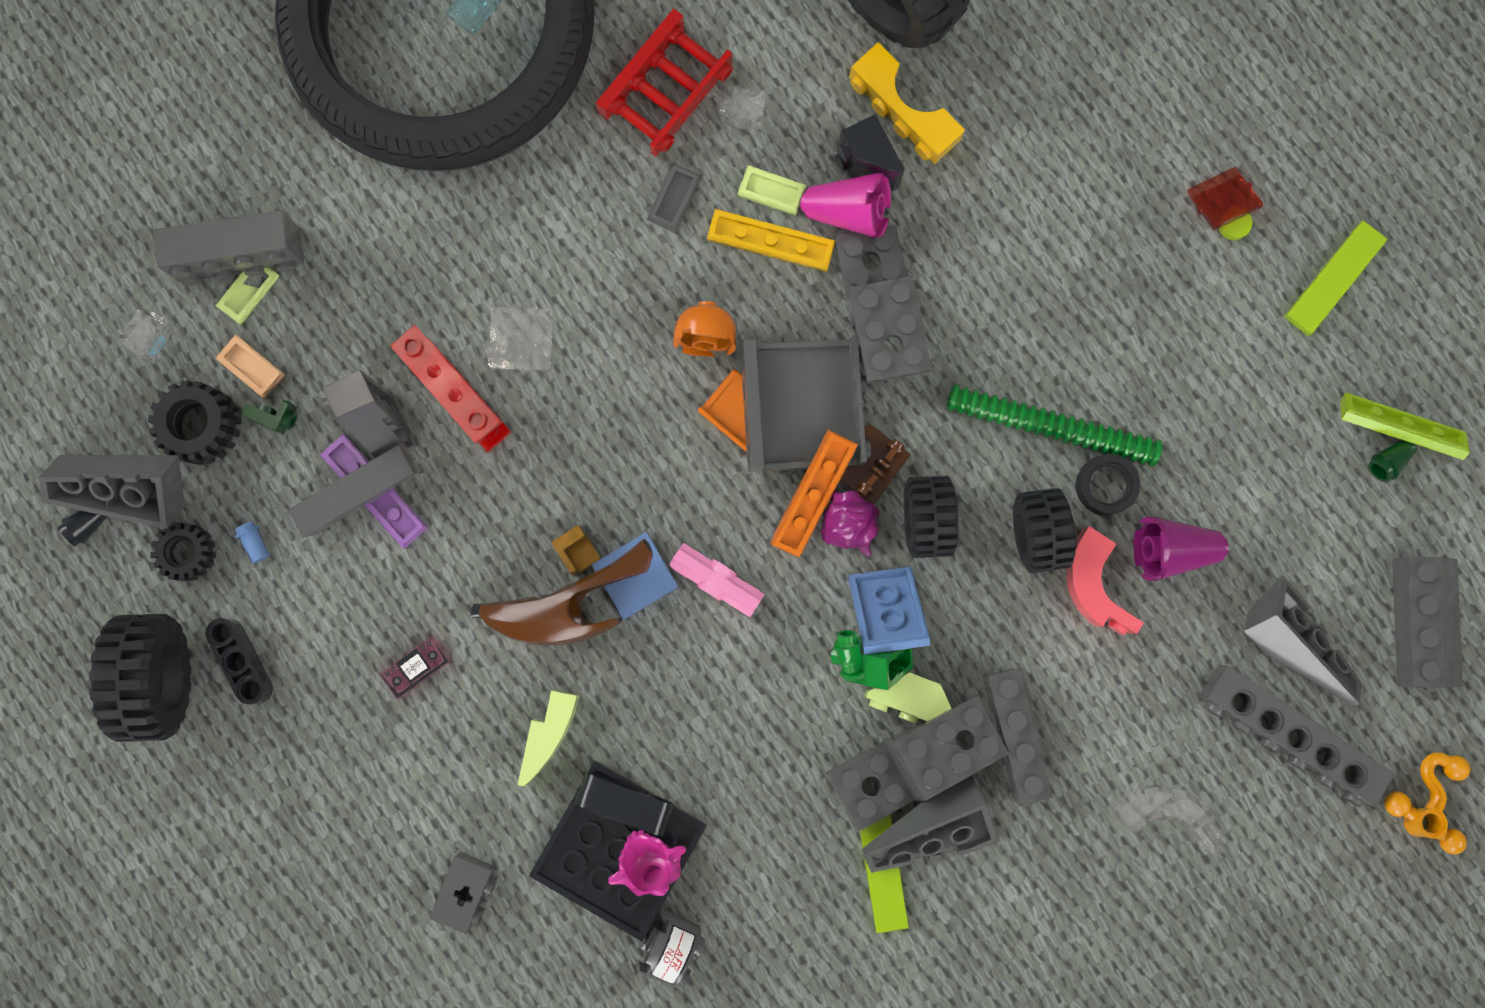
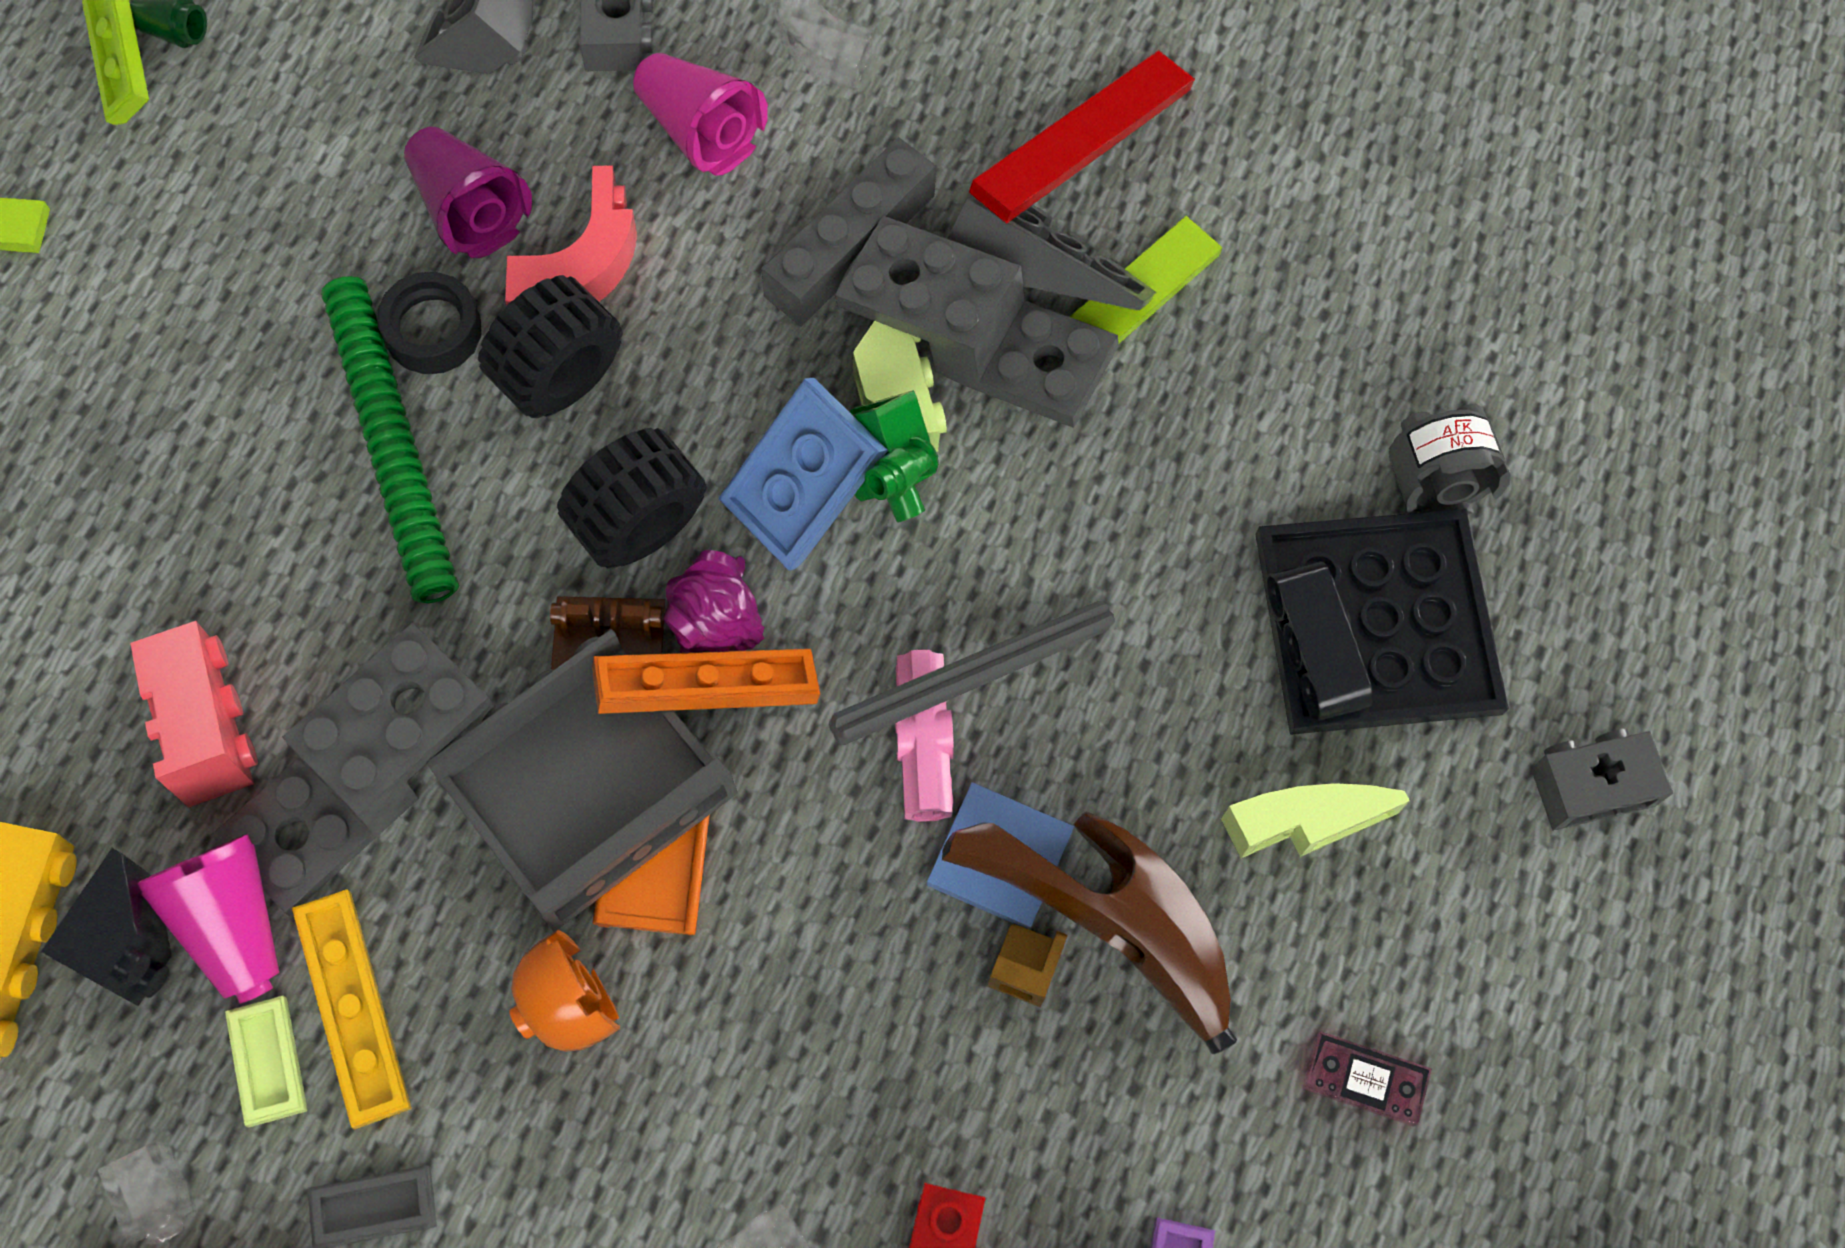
camera: 130 degrees left, 15 degrees down
dark pink hair [608,830,686,896] -> none
none -> coral wedge [130,621,258,808]
none -> dark pink cone [633,53,768,176]
none -> dark grey axle [829,601,1115,745]
none -> red tile [969,50,1195,224]

